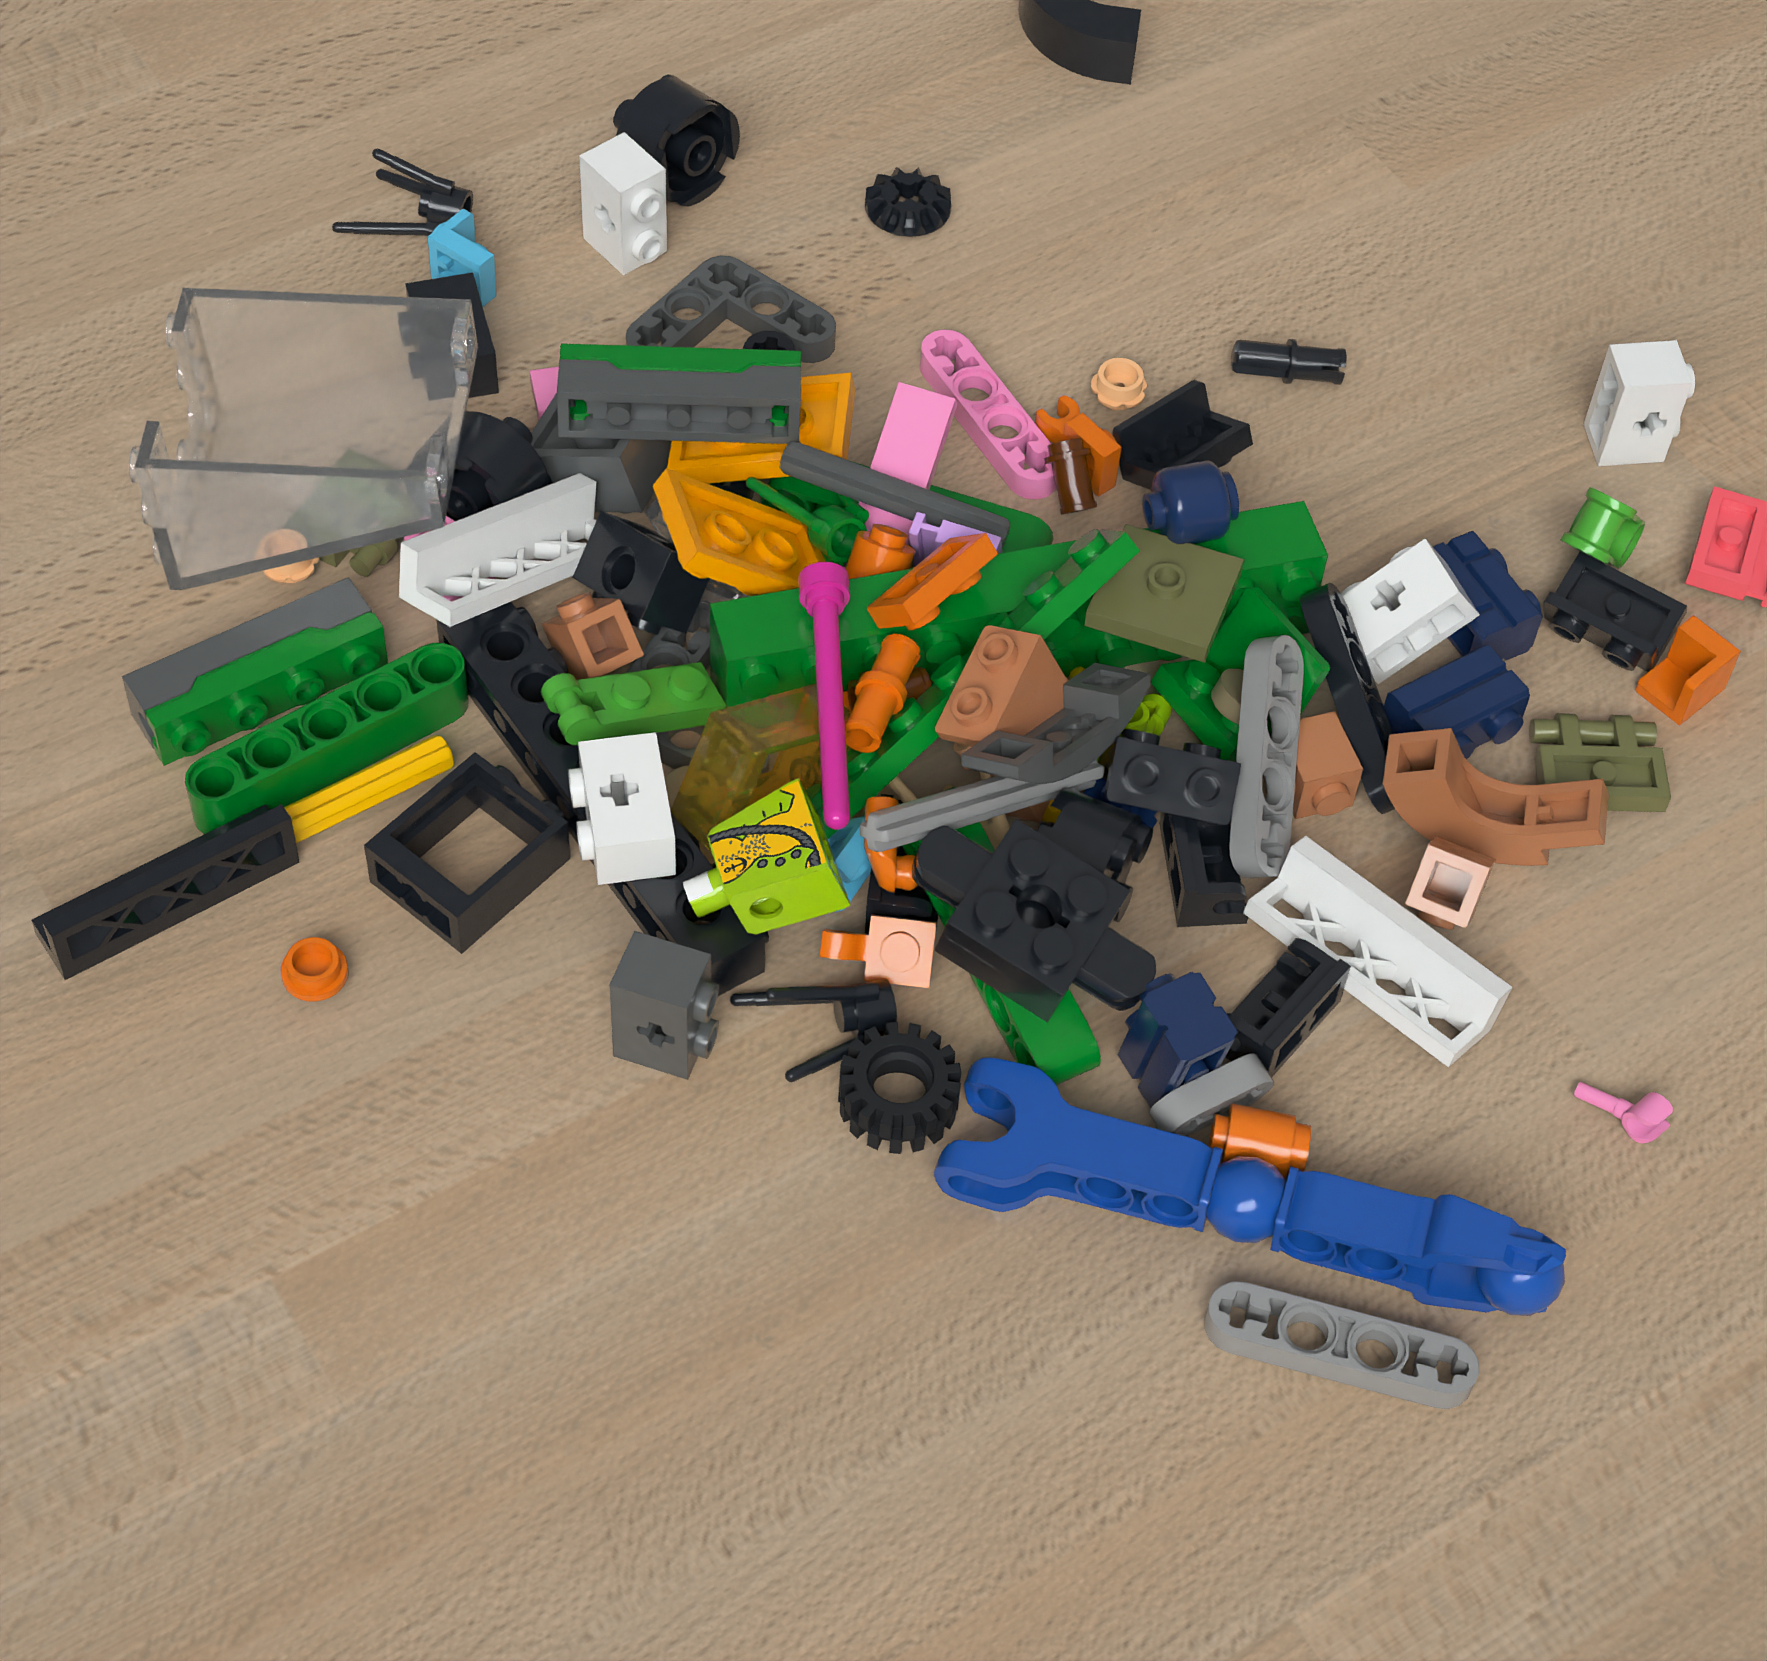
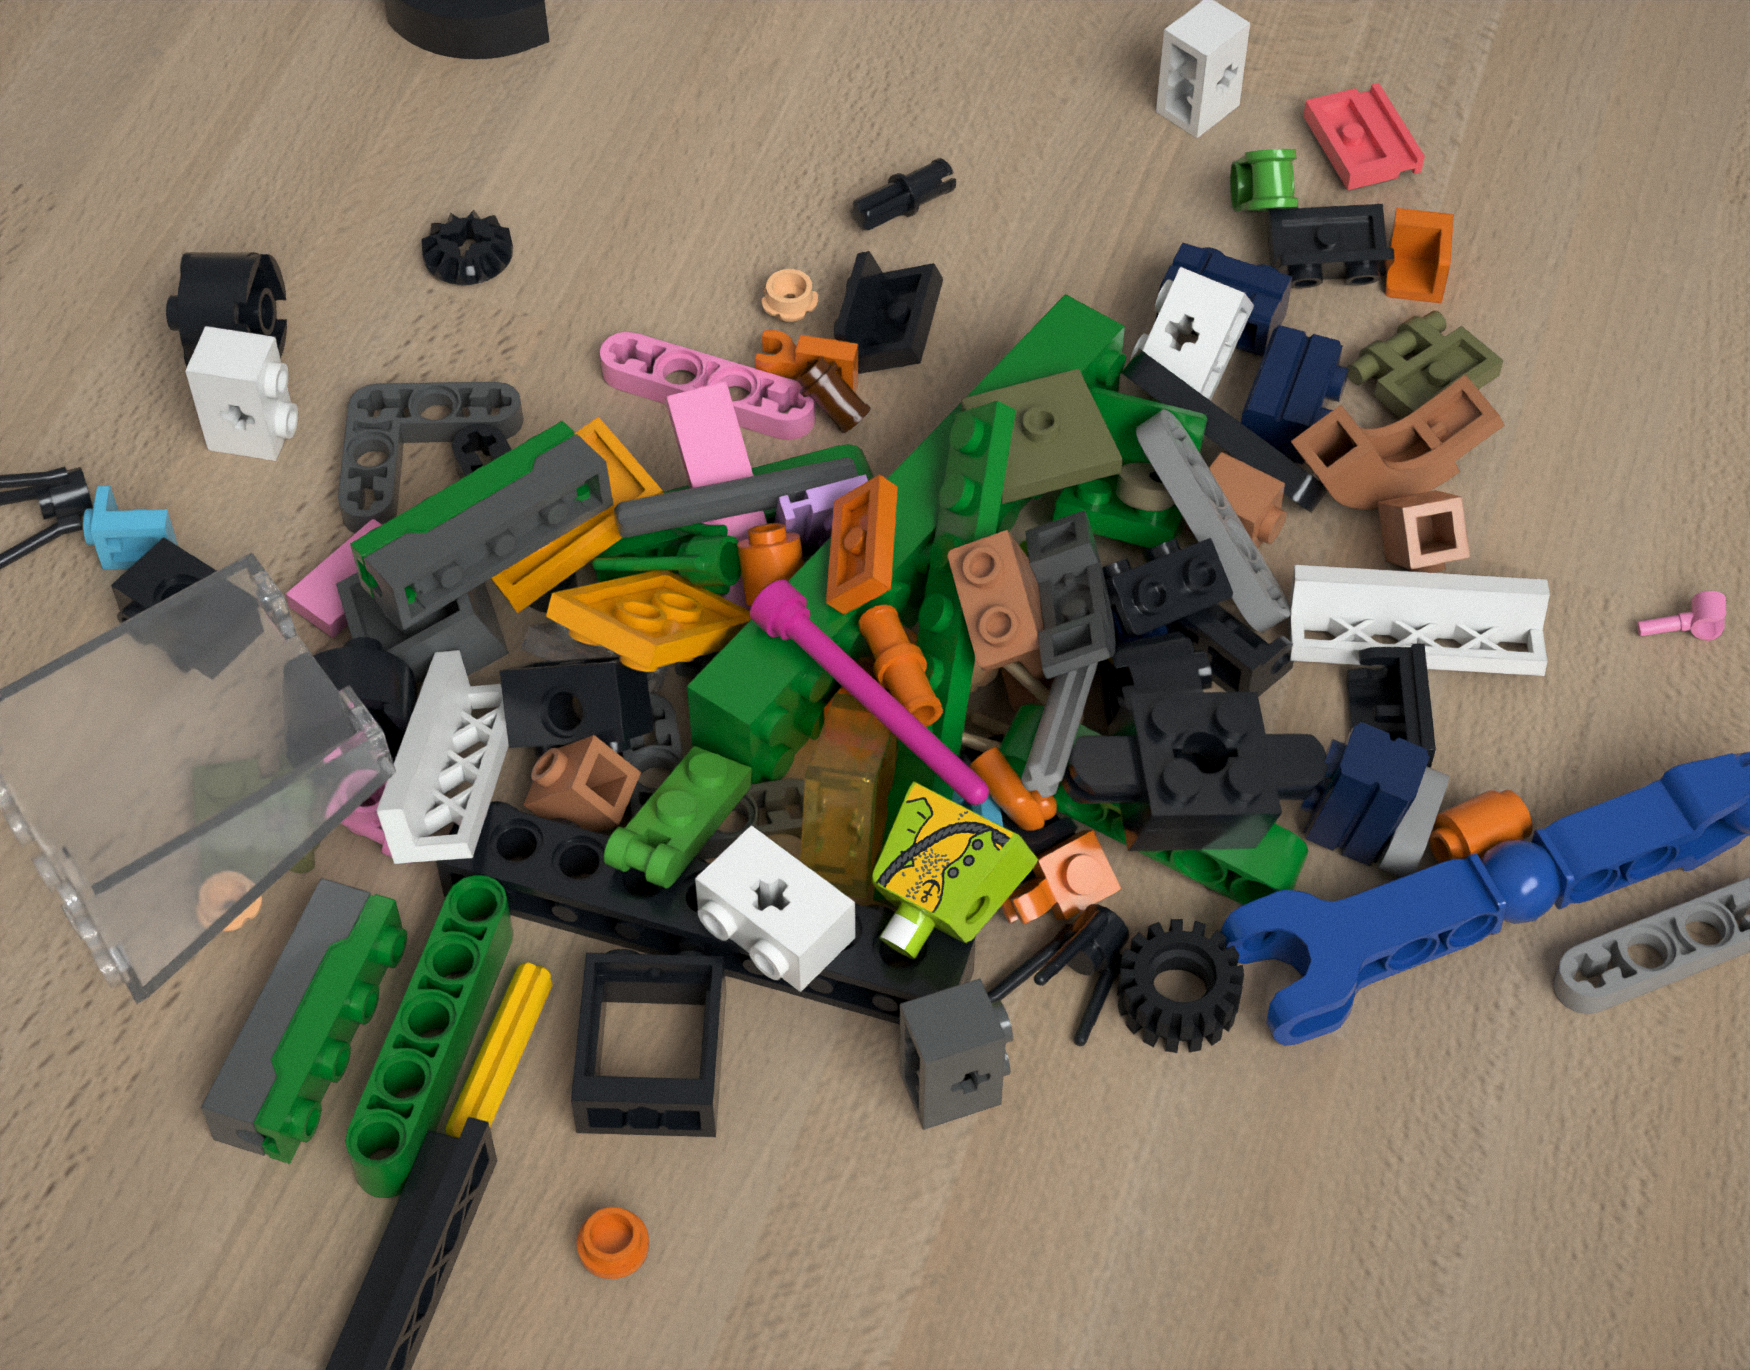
camera: 35 degrees left, 0 degrees up
dark blue head [1142,461,1239,544] -> none

